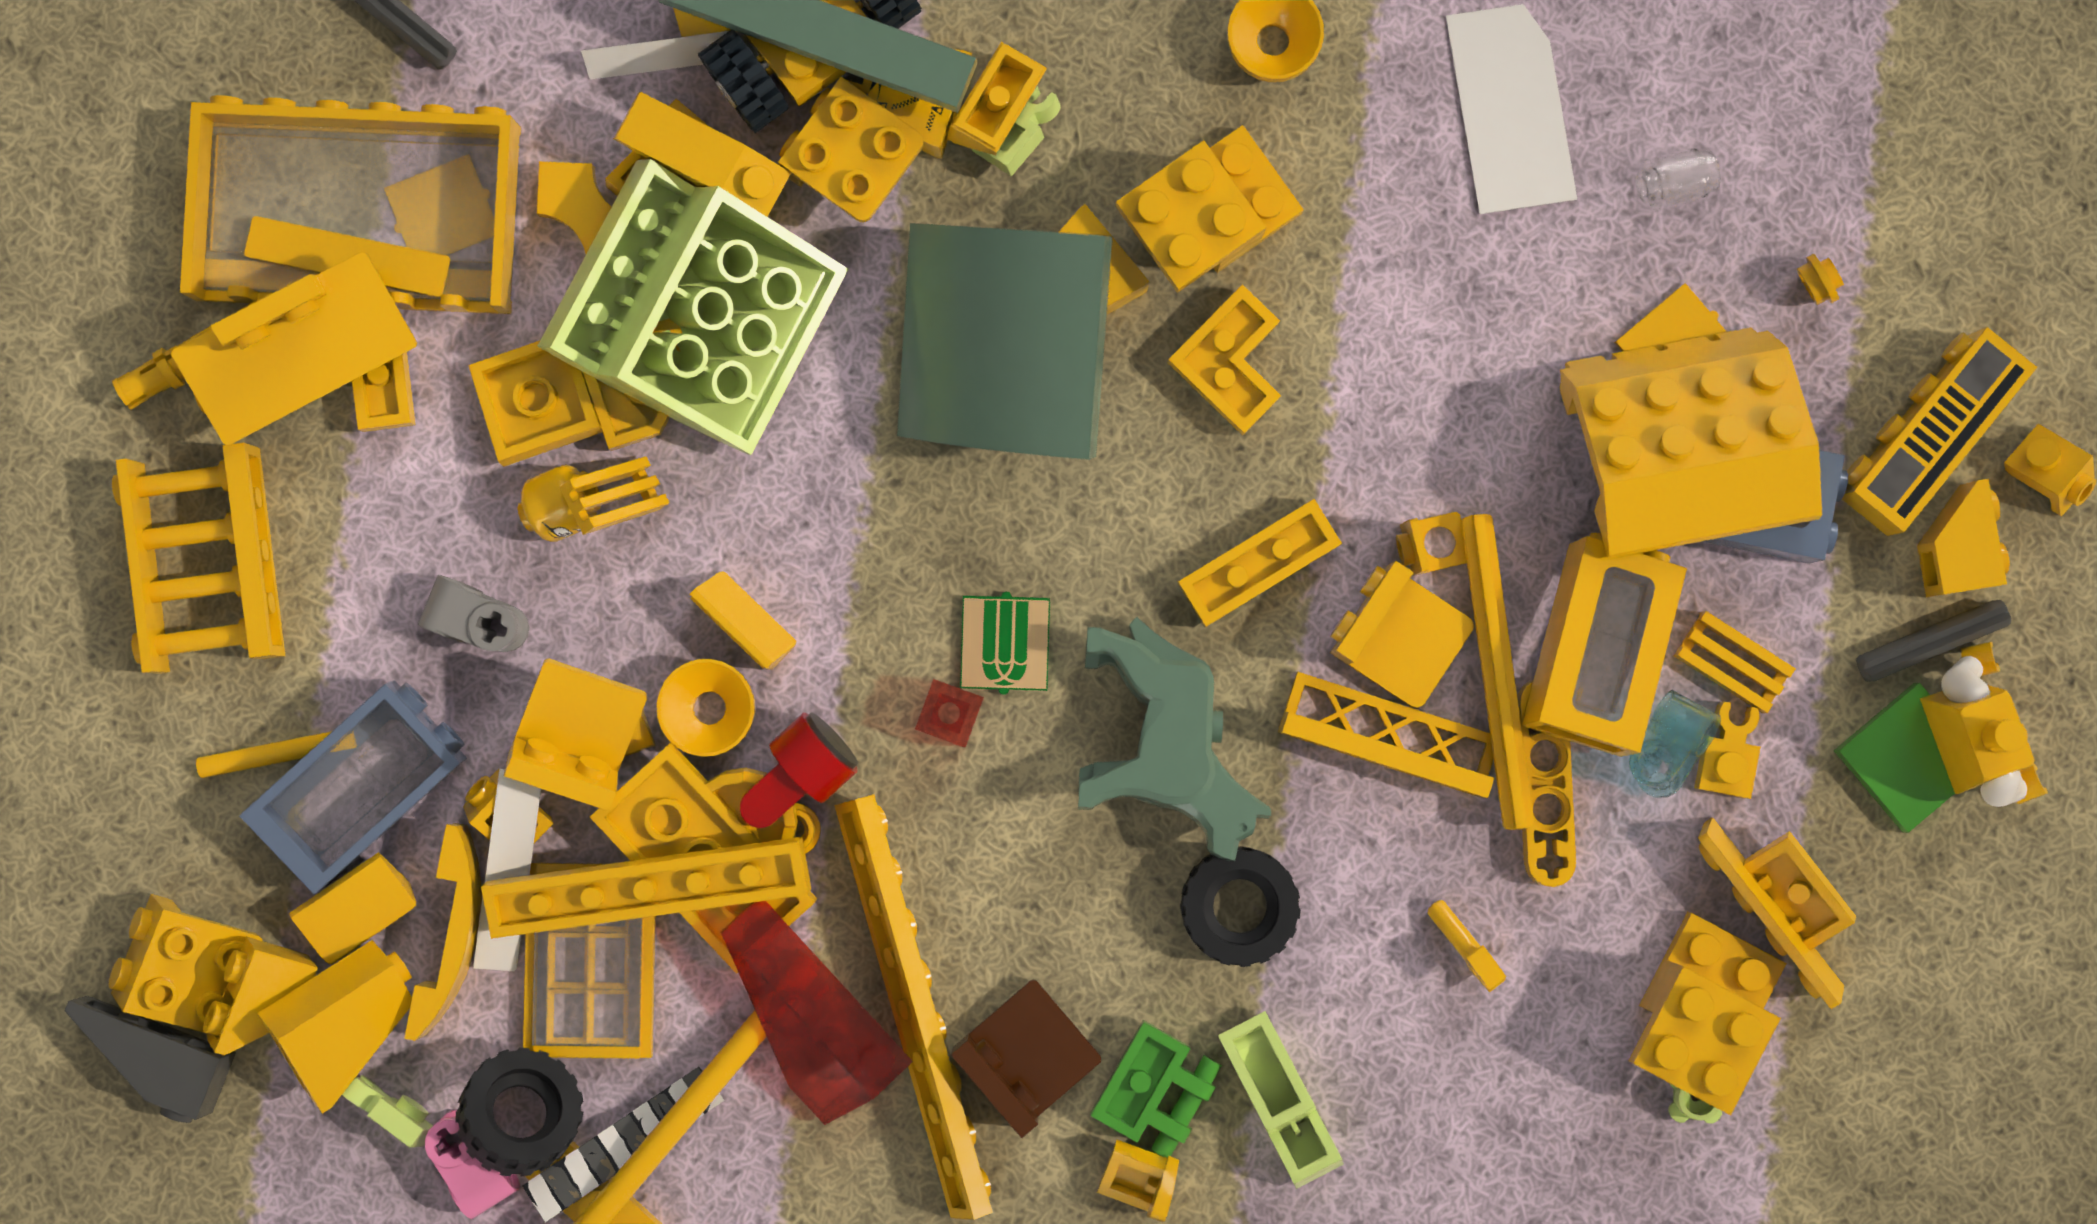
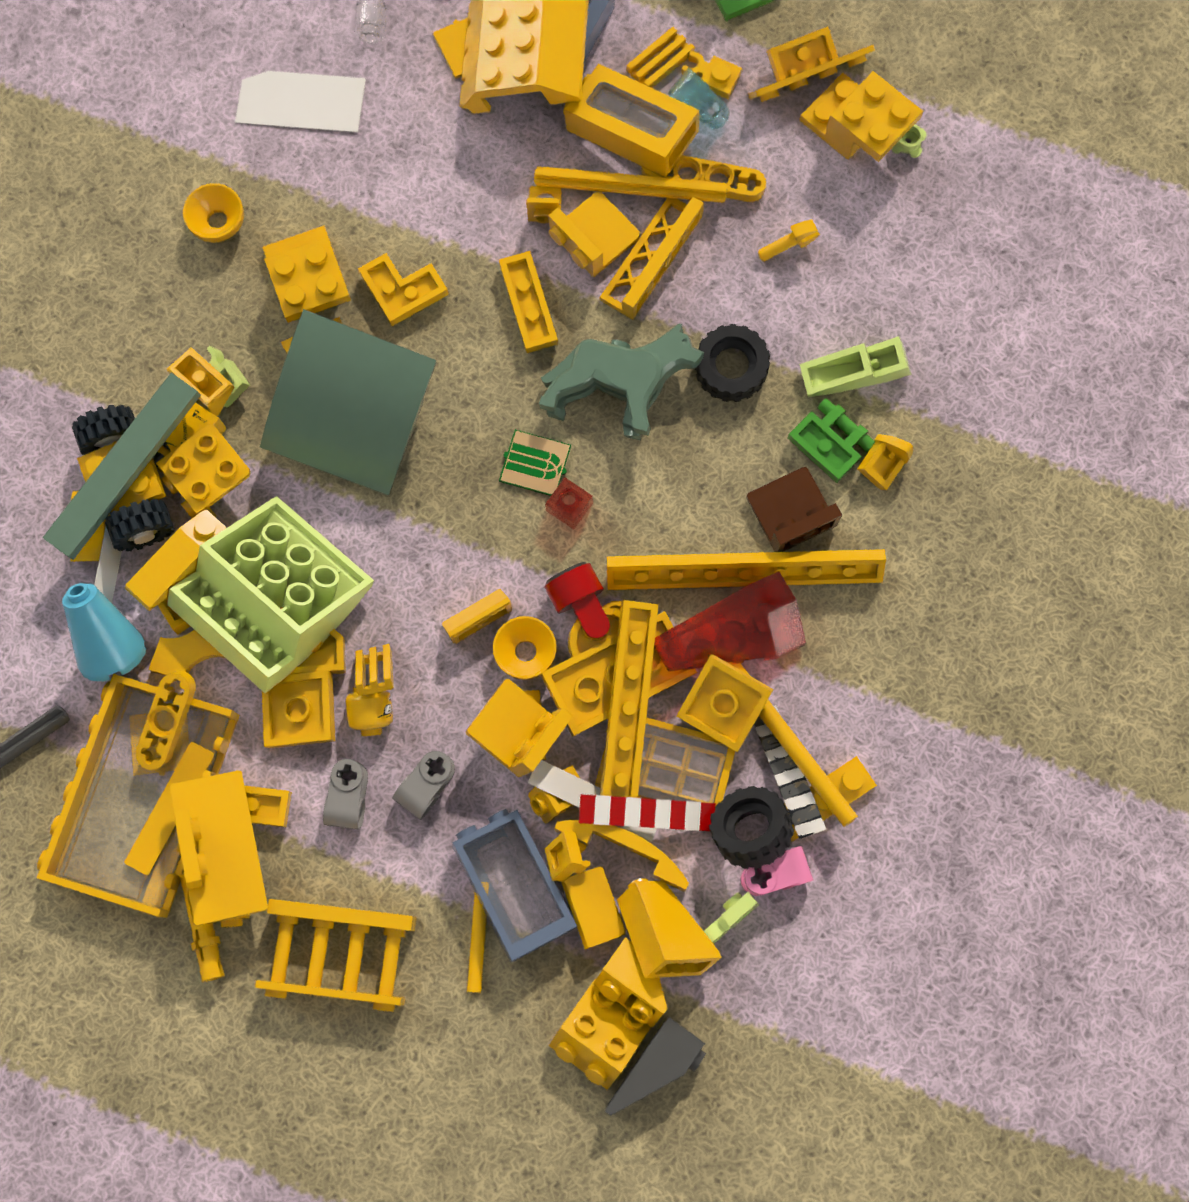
camera: 70 degrees left, 10 degrees down
none -> medium azure cone [62,583,146,682]
none -> yellow beam [136,671,196,770]
none -> light grey piece [323,759,368,830]
none -> yellow tile [544,831,591,882]
none -> sticker [579,794,716,832]
none -> yellow plate [676,654,774,752]

